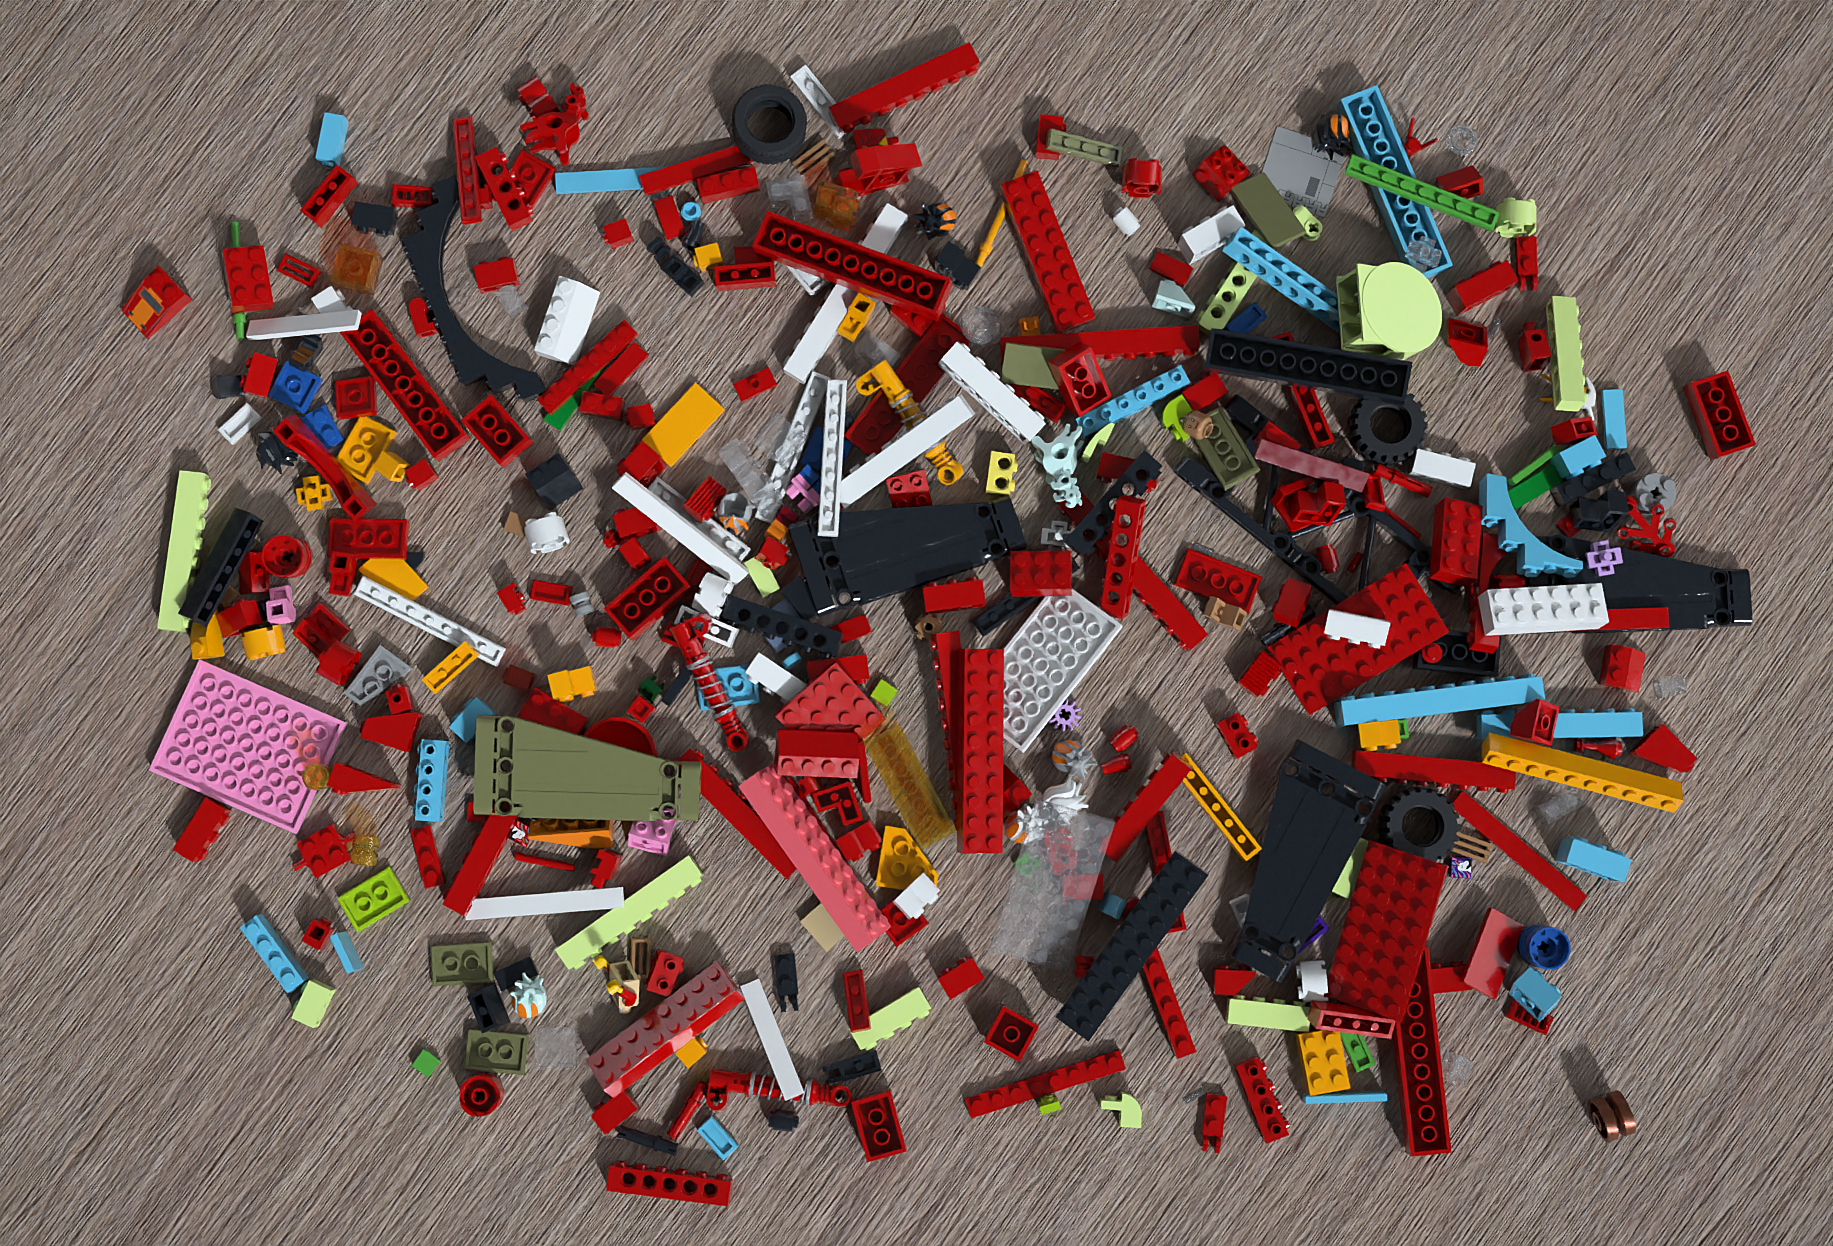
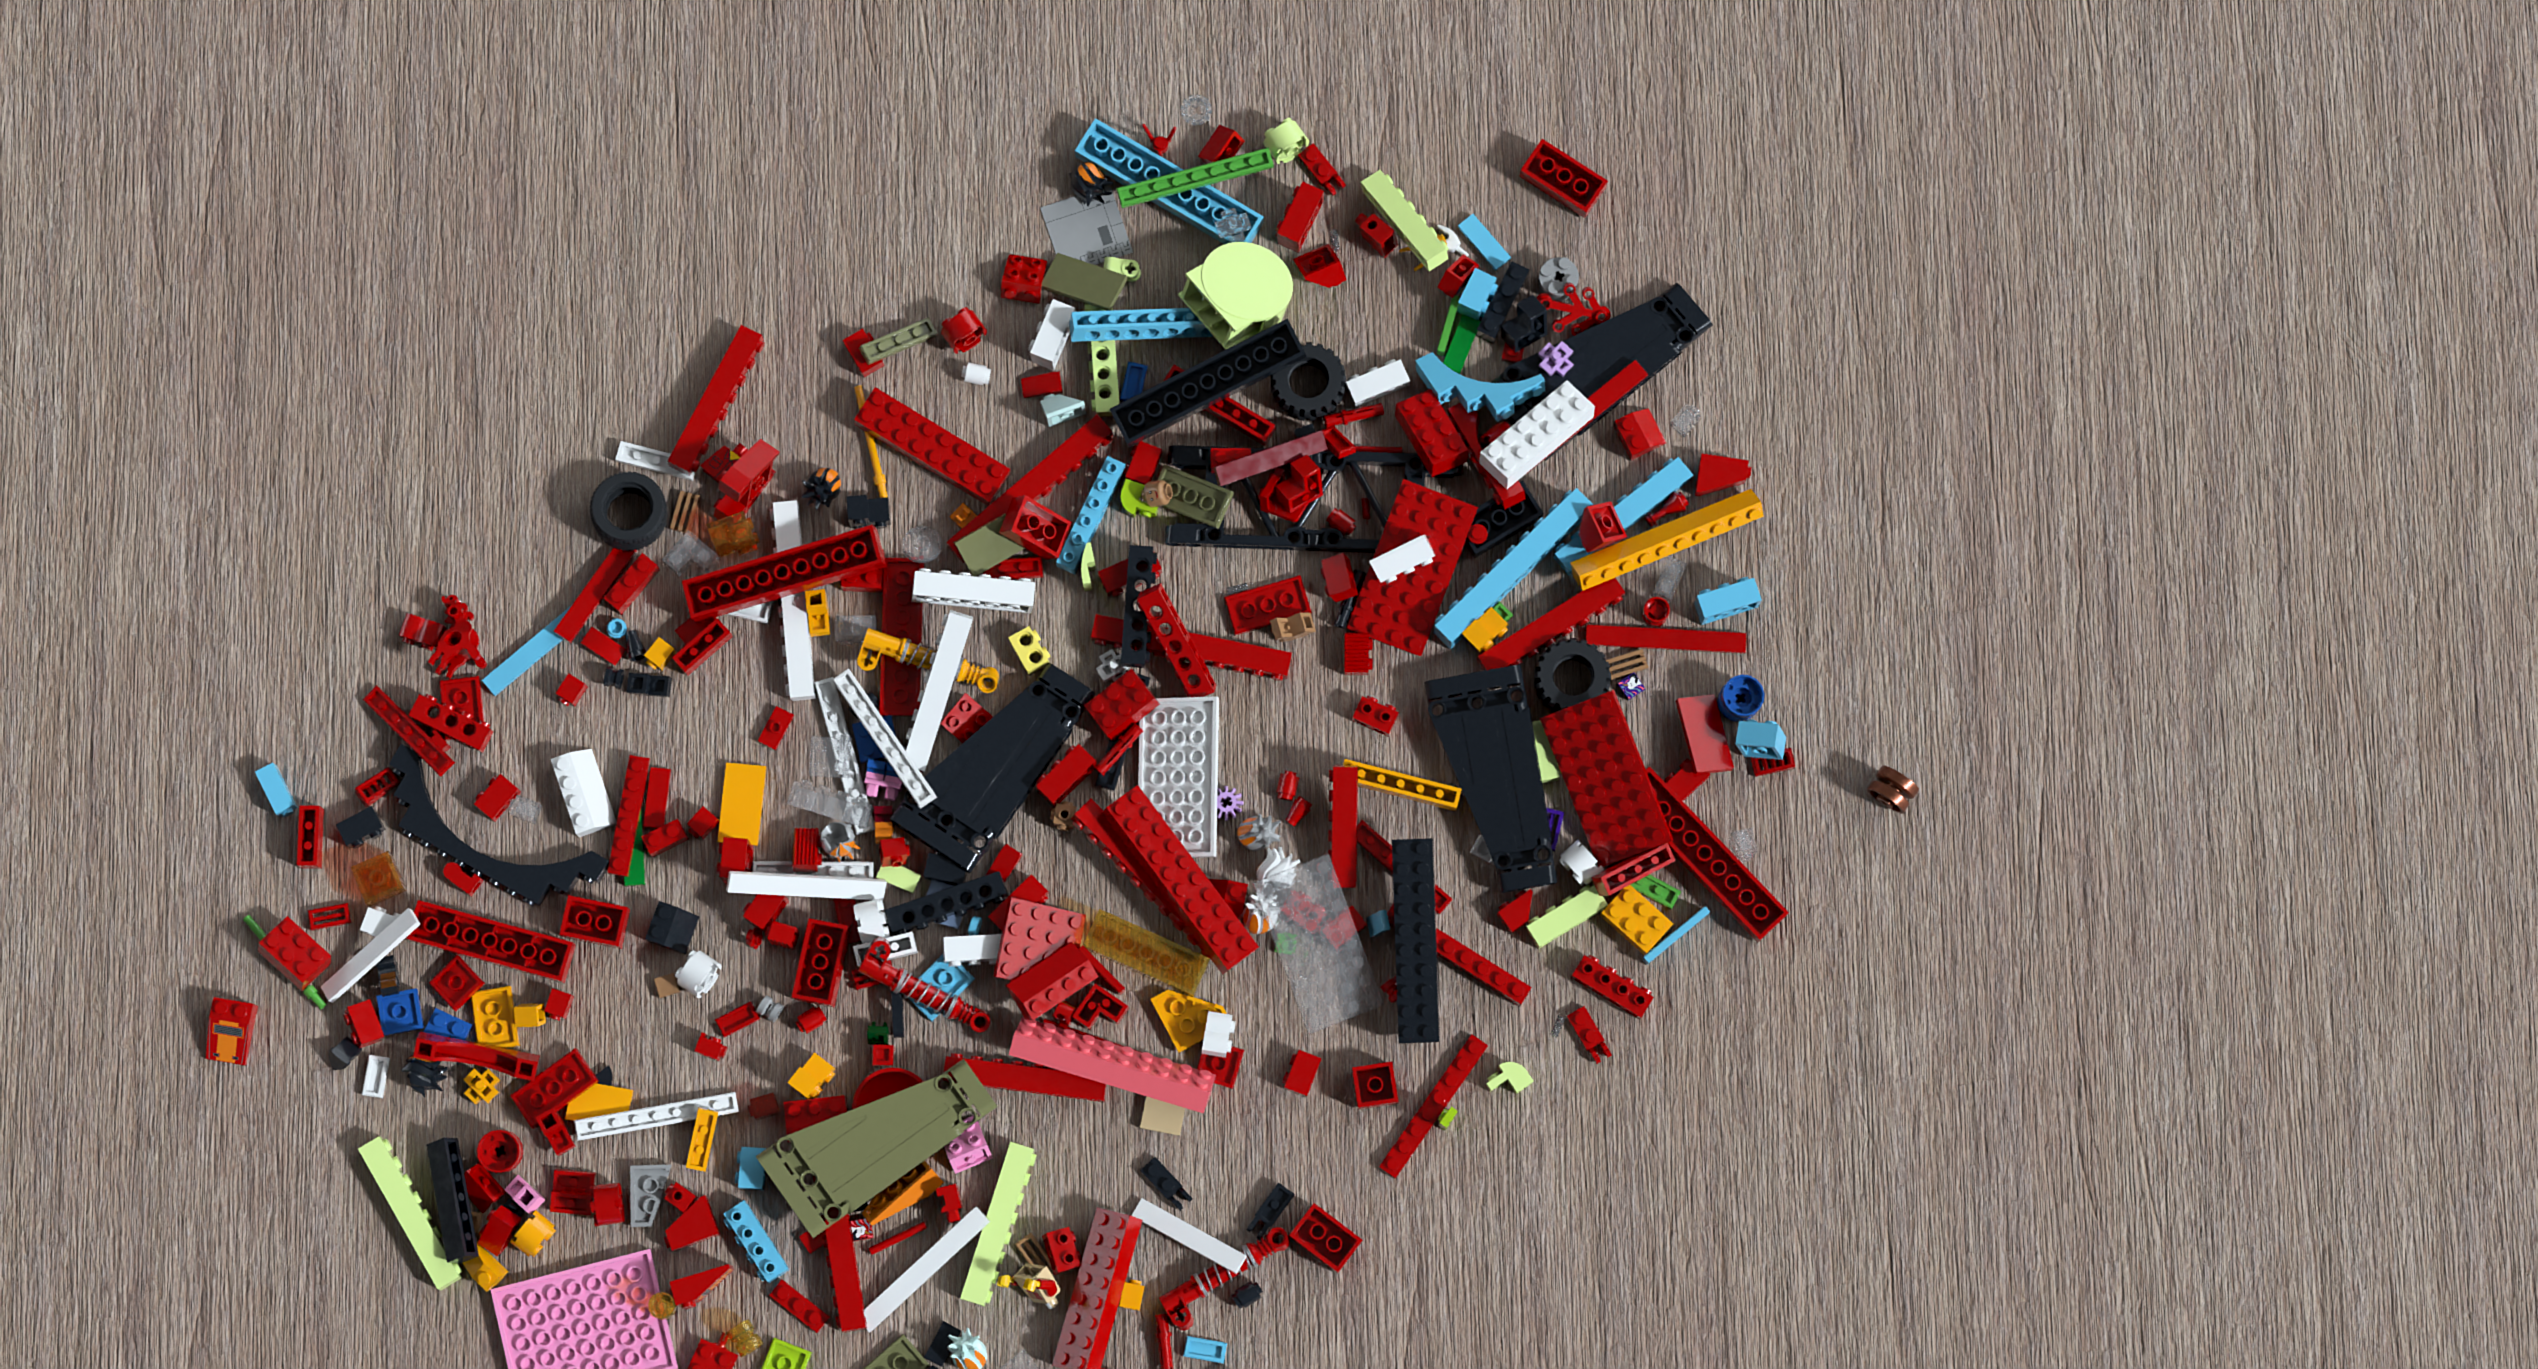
camera: 35 degrees left, 5 degrees down
red brick [836,820,883,862] -> none
red tile [842,969,871,1033] -> none
yellowish green brick [849,986,931,1050] -> none
lime tile [870,679,898,707] -> none
light aqua animal [1032,424,1084,508] -> none
none -> red pin [1094,723,1144,776]
none -> red wheel [1642,597,1670,627]

